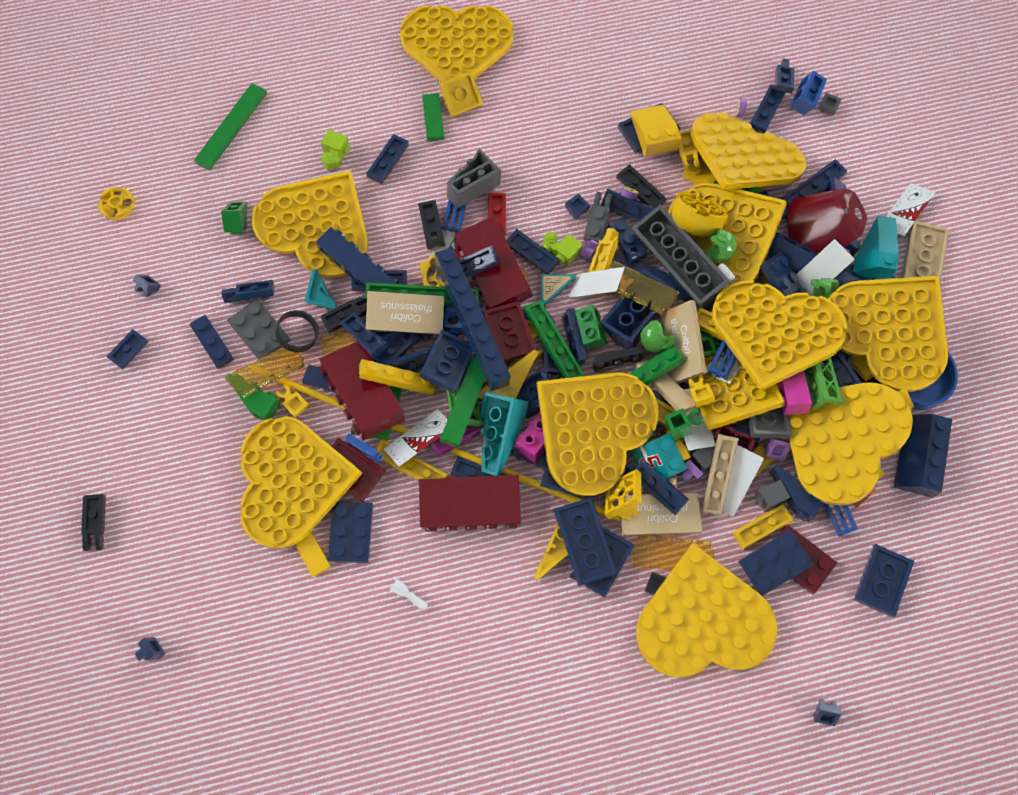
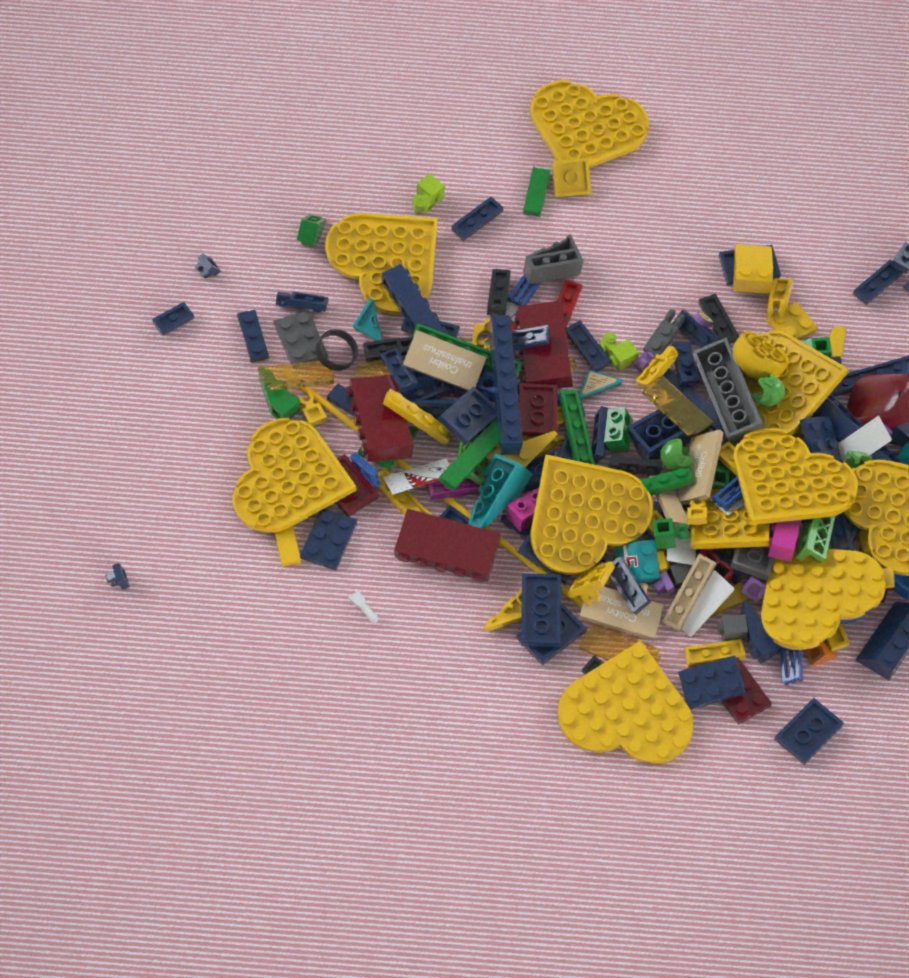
camera: 15 degrees right, 10 degrees down
black hinge [81,494,106,551] -> none
yellow piece [97,187,135,220] -> none
green tile [194,83,267,171] -> none
dark blue tile [565,193,590,219] -> none
white sticker [569,267,625,298] -> none
yellow plate [690,112,806,190] -> none
white tile [718,263,736,284] -> none
medium lavender tile [736,98,747,116] -> none
dark blue tile [813,698,842,726] -> none

